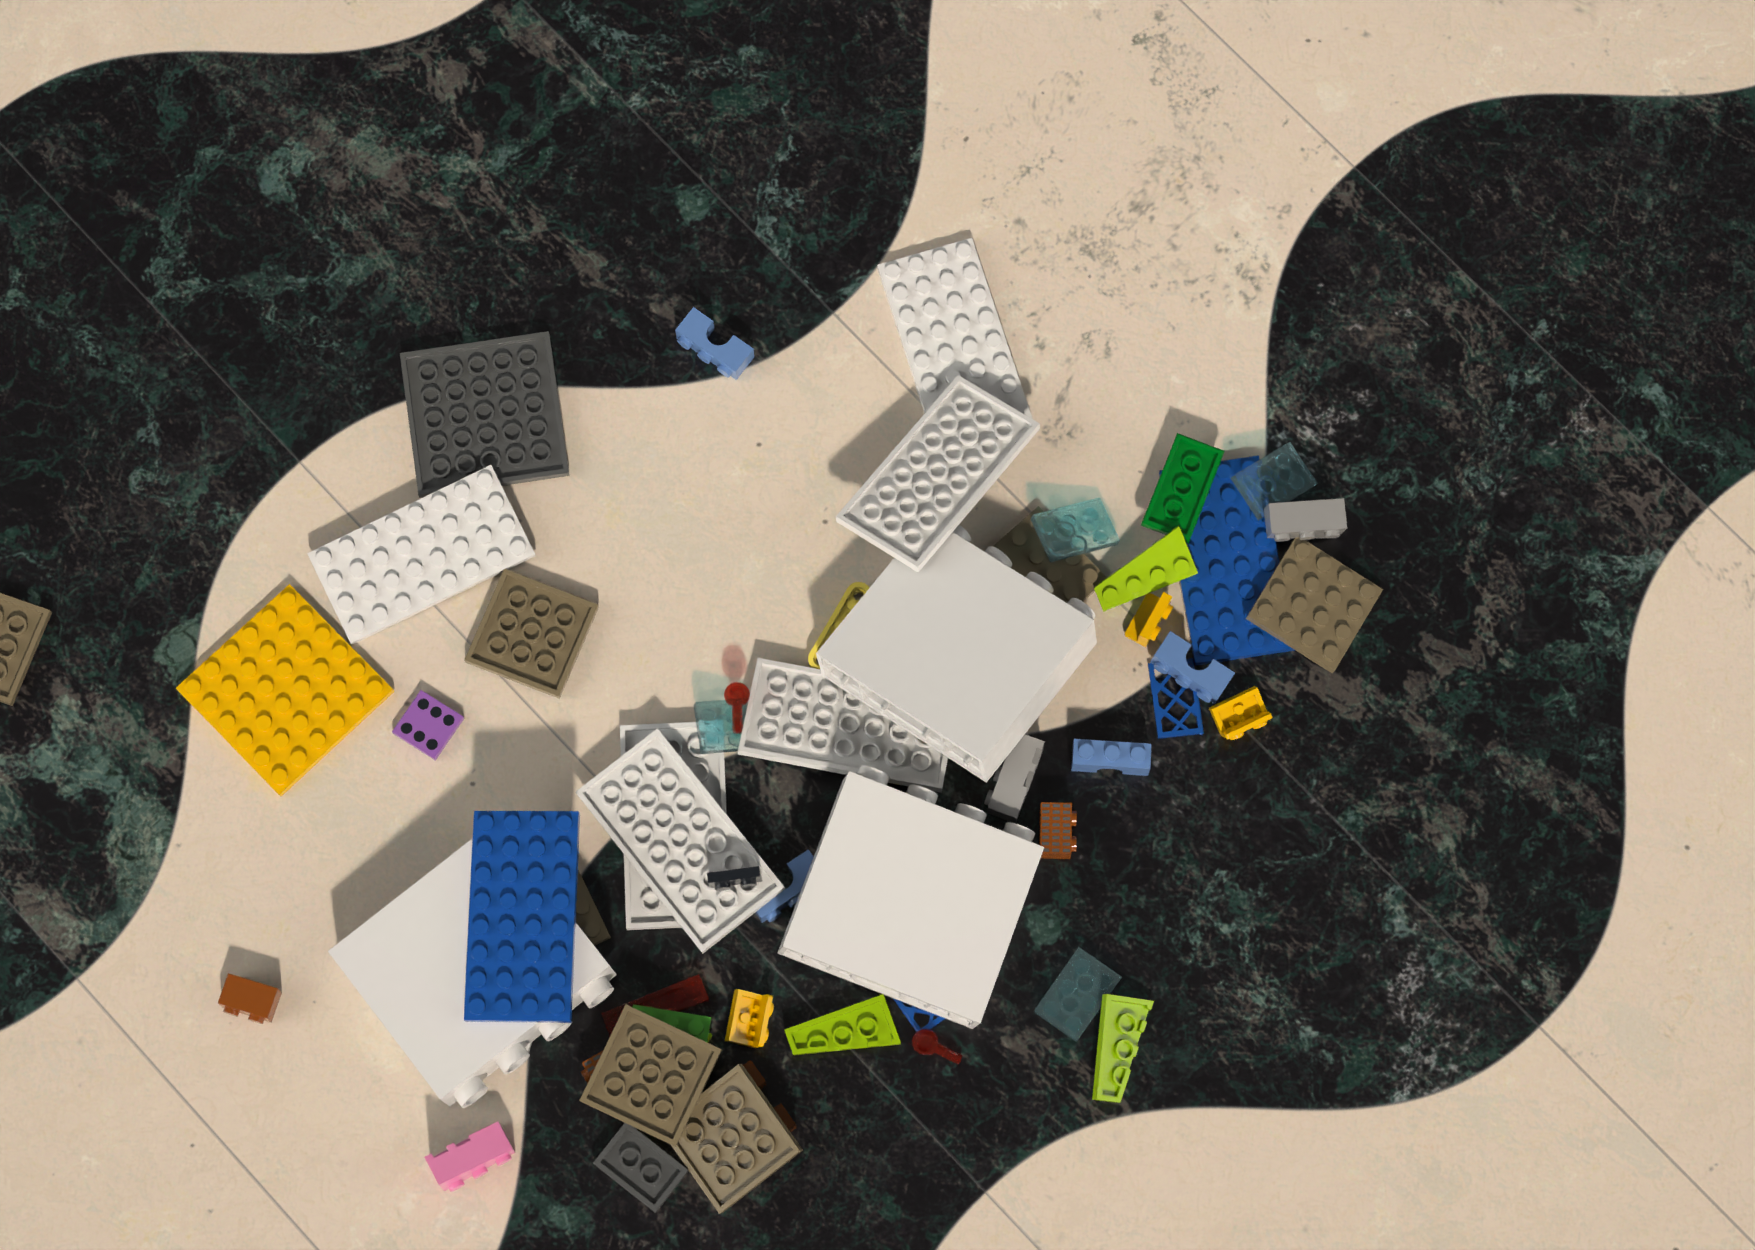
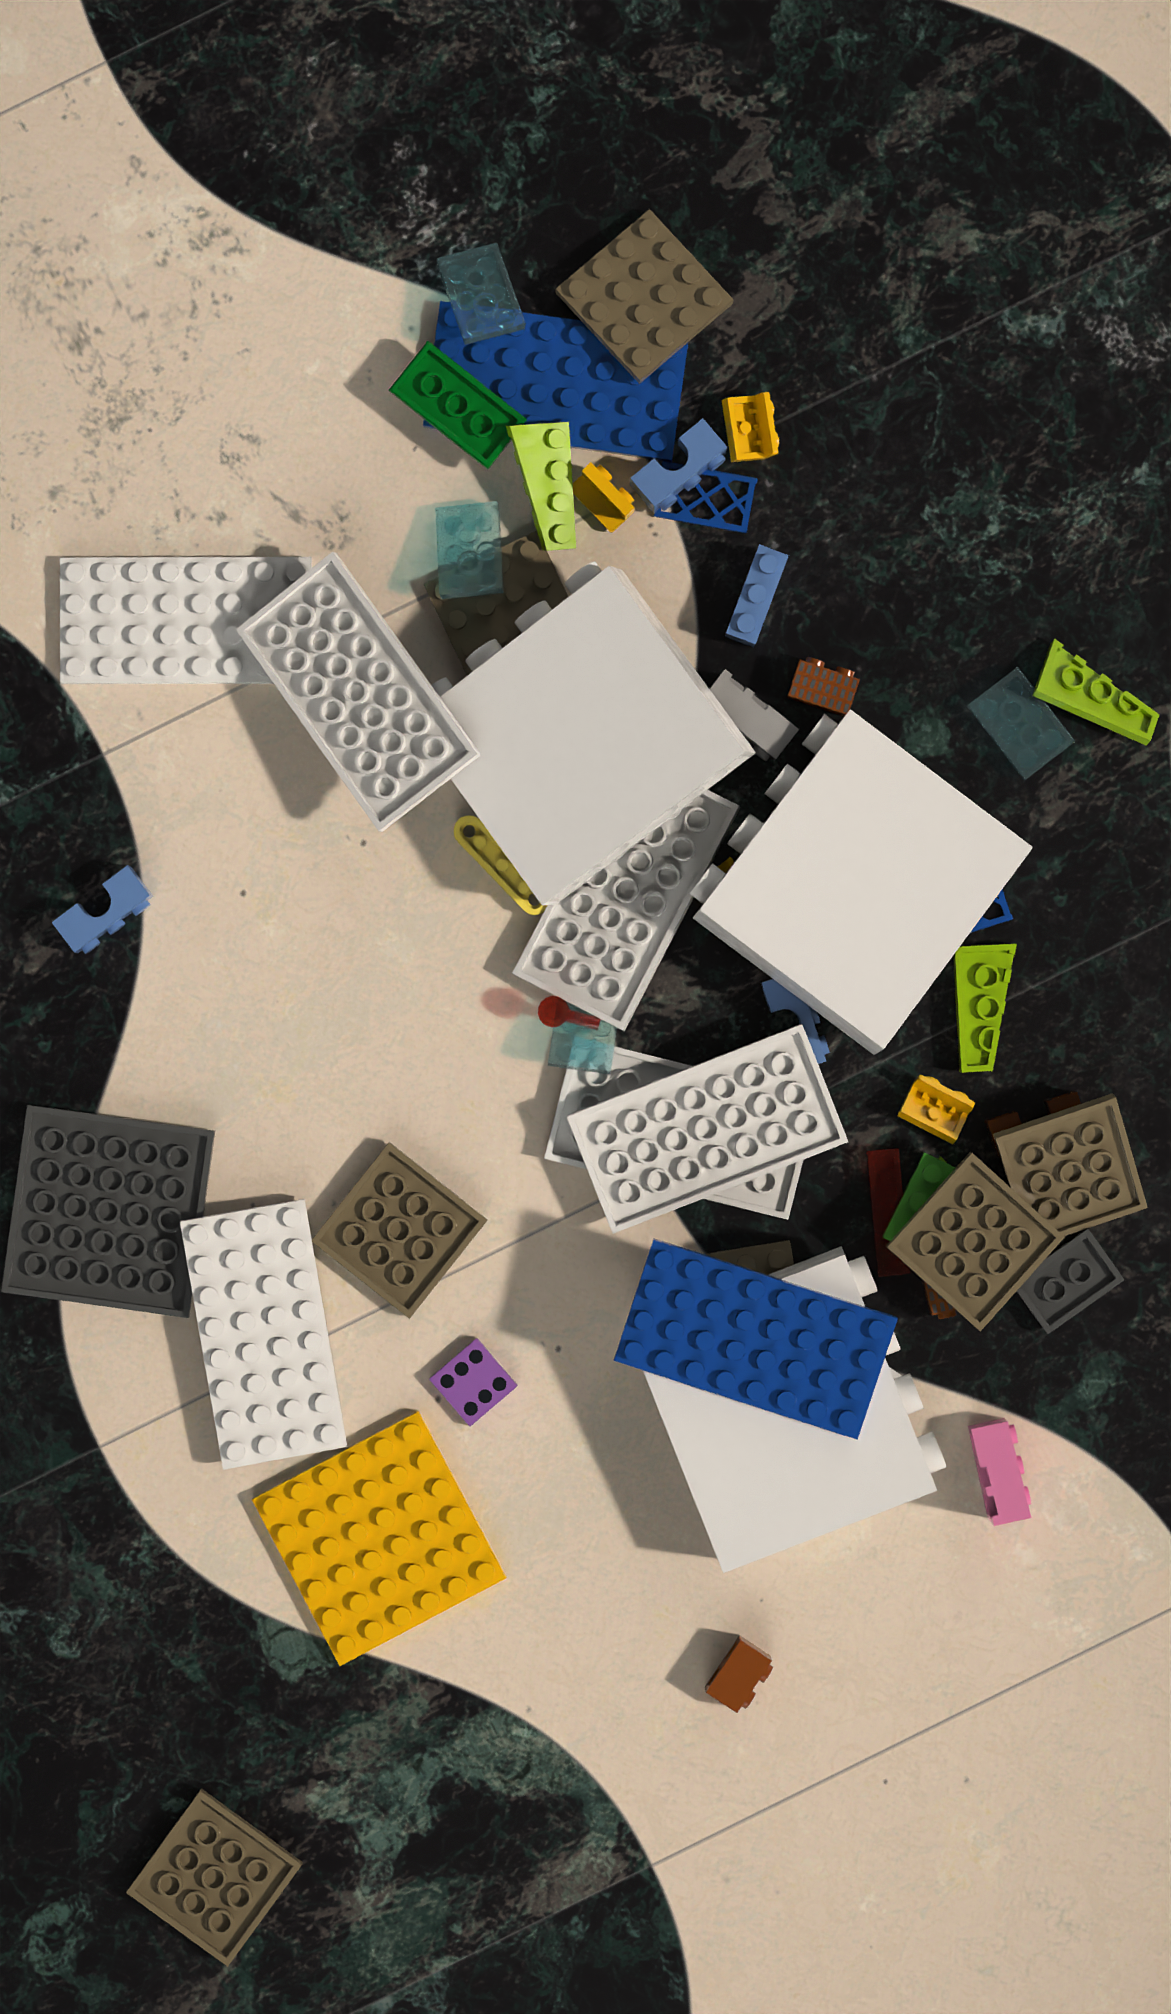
camera: 70 degrees left, 15 degrees up
black plate [707,866,762,891] -> none
clear red plate [912,1029,963,1064] -> none
light grey wedge [1264,498,1347,542] -> none

